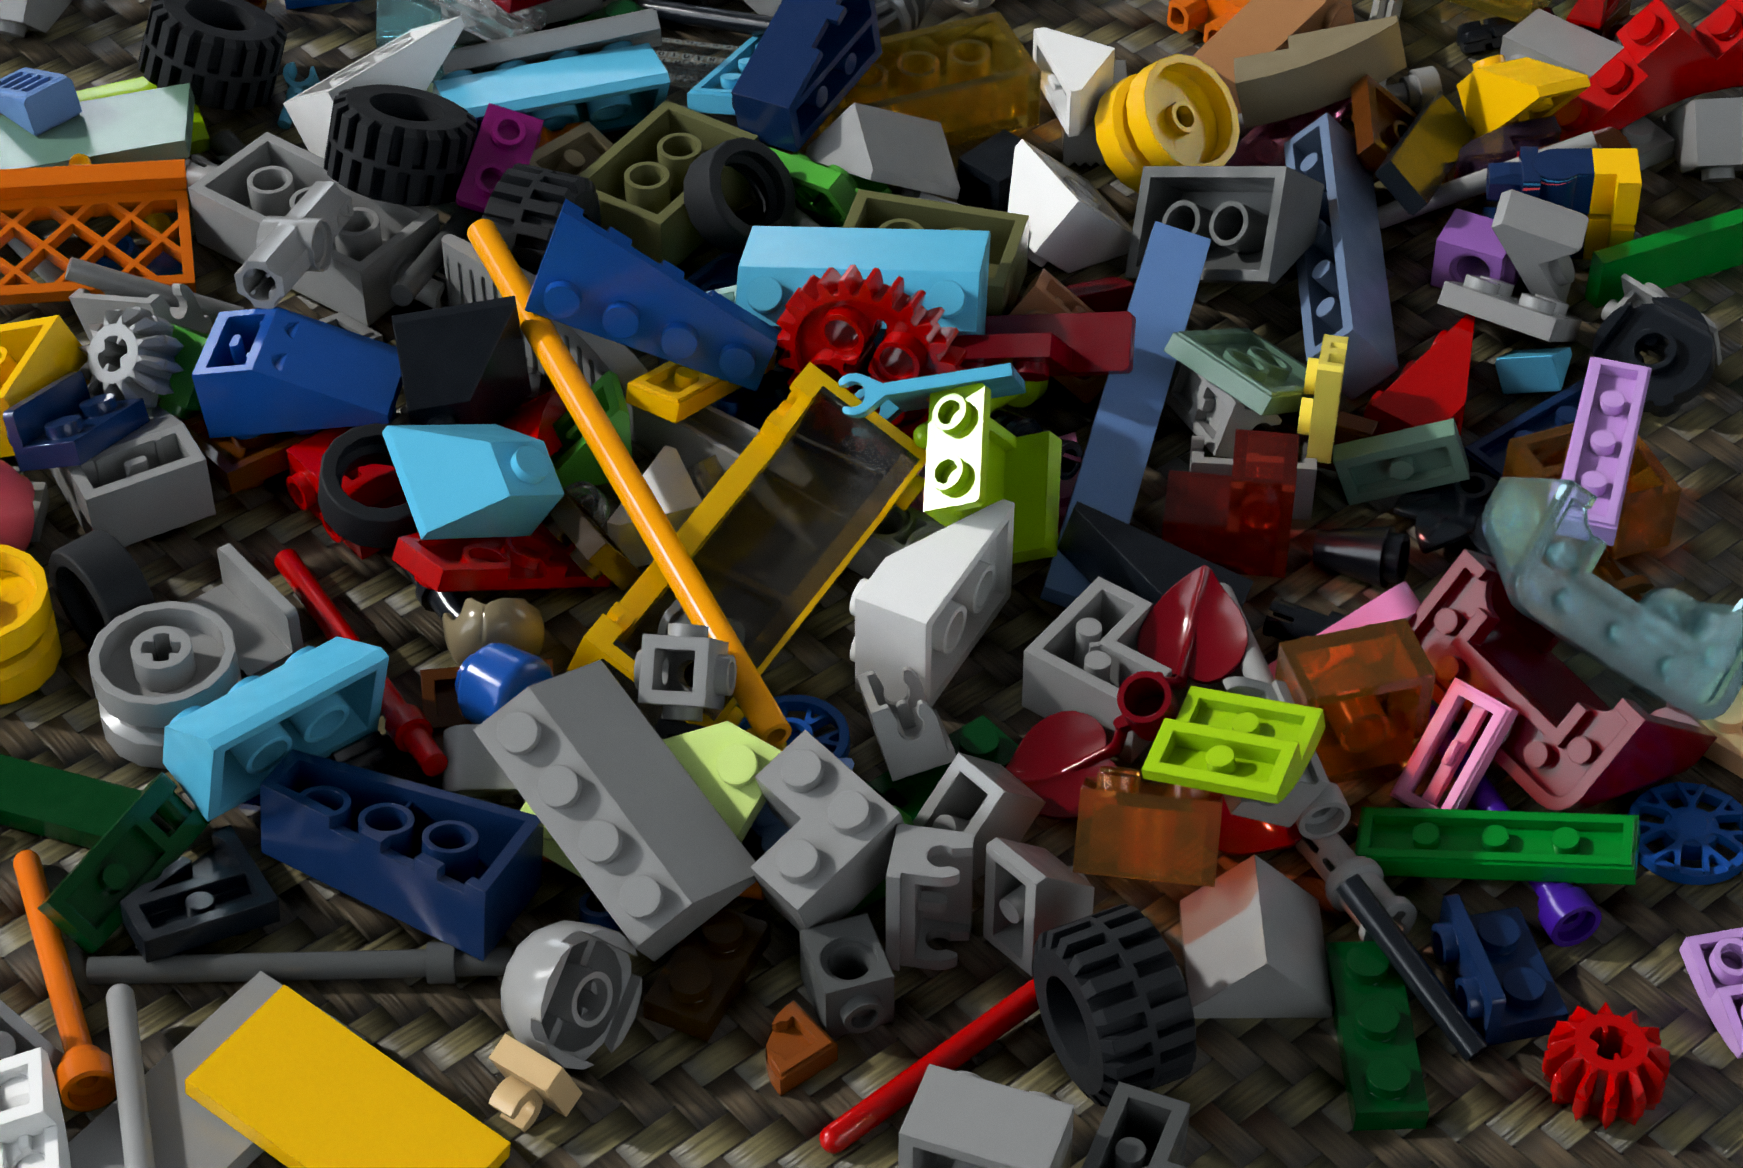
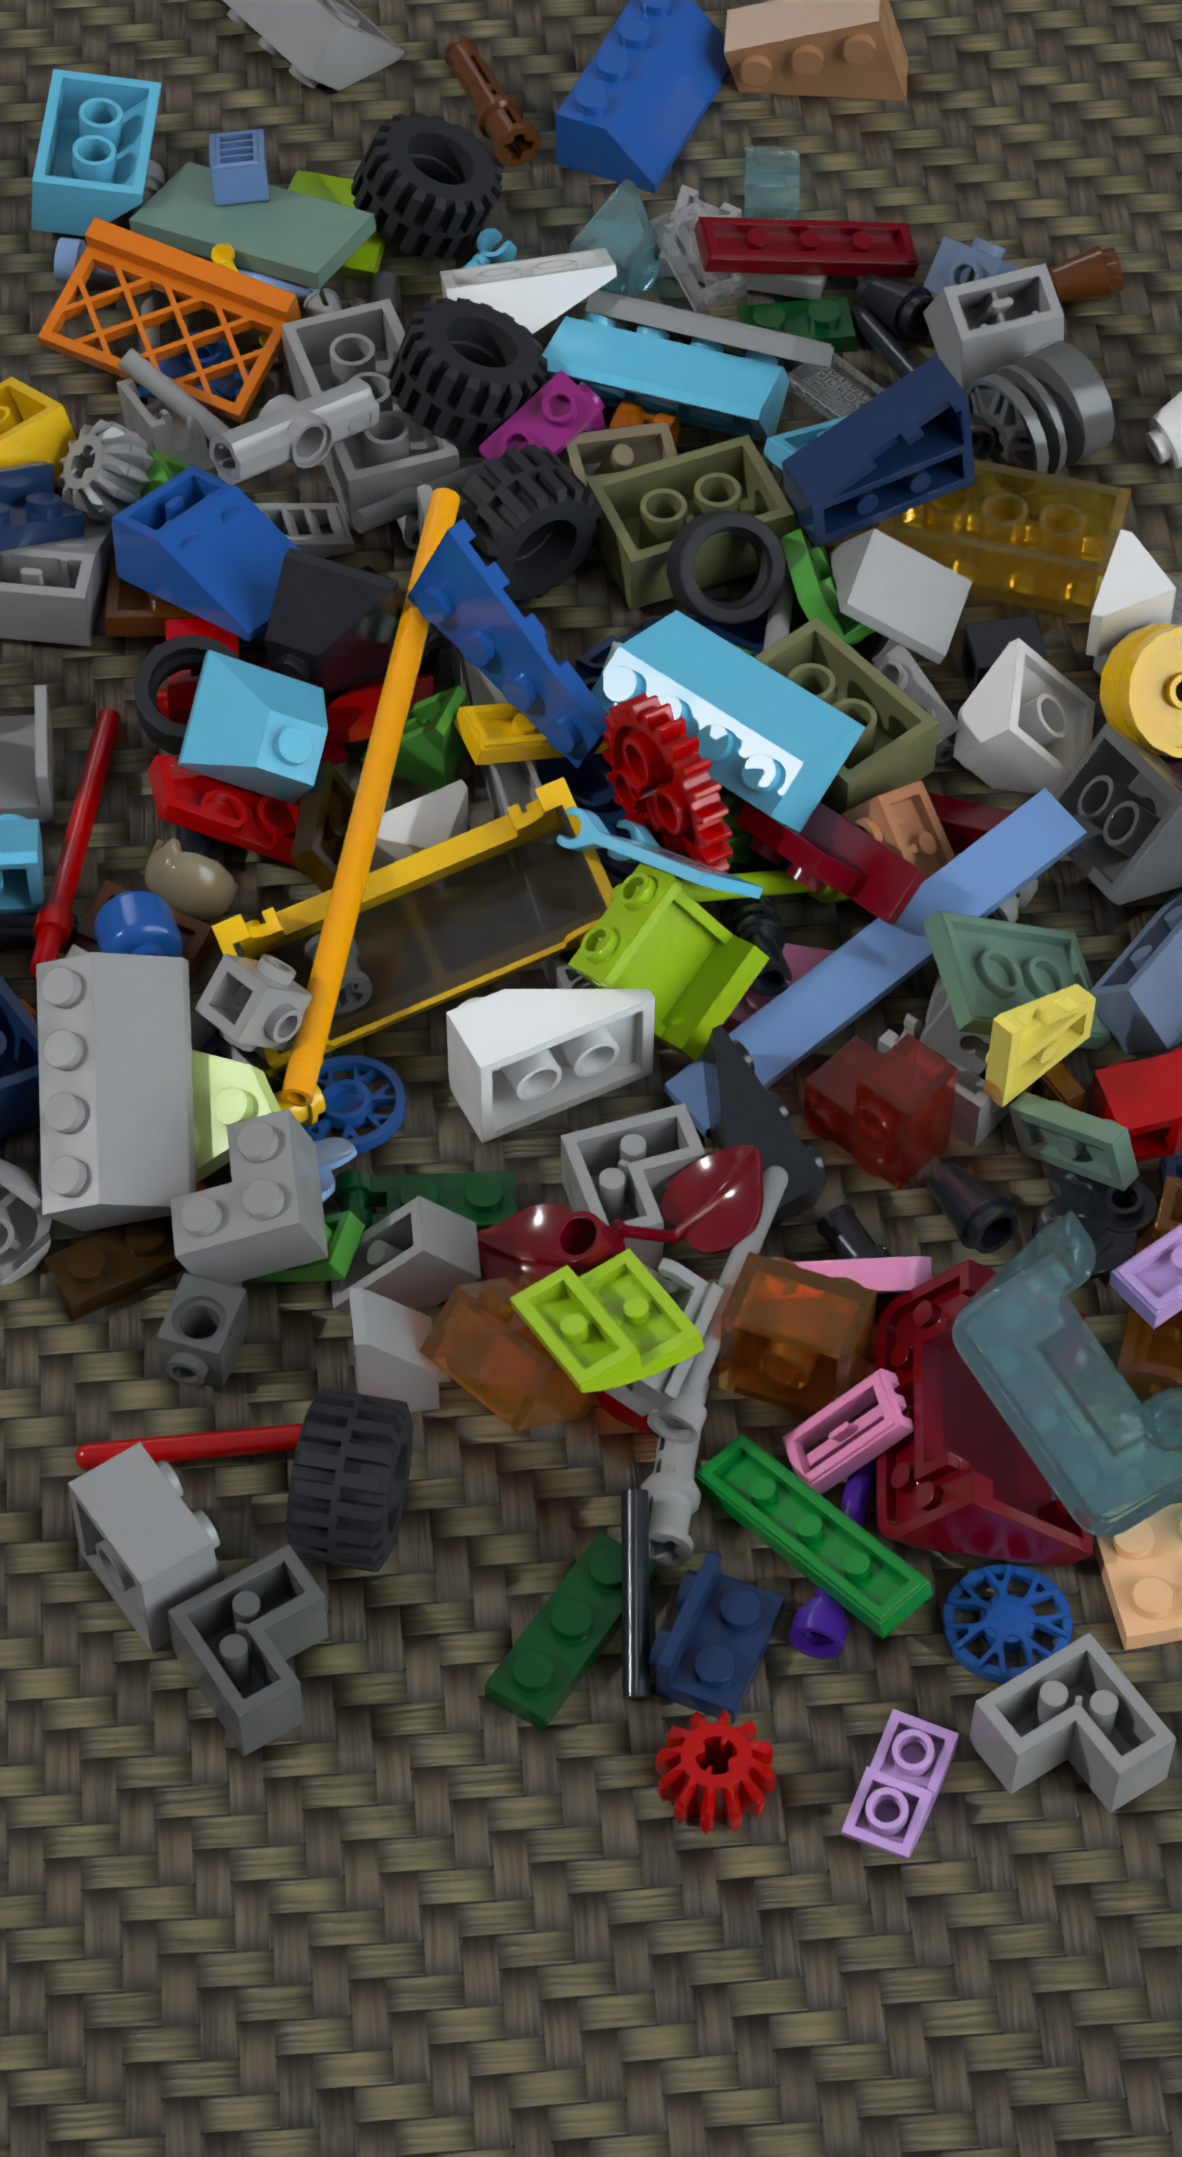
camera: 35 degrees right, 10 degrees up
dark orange tile [766,1000,838,1096] -> none
light grey hinge [856,666,956,781] -> none
light grey hinge [885,823,975,971] -> none
light grey slope [1179,854,1333,1018] -> none

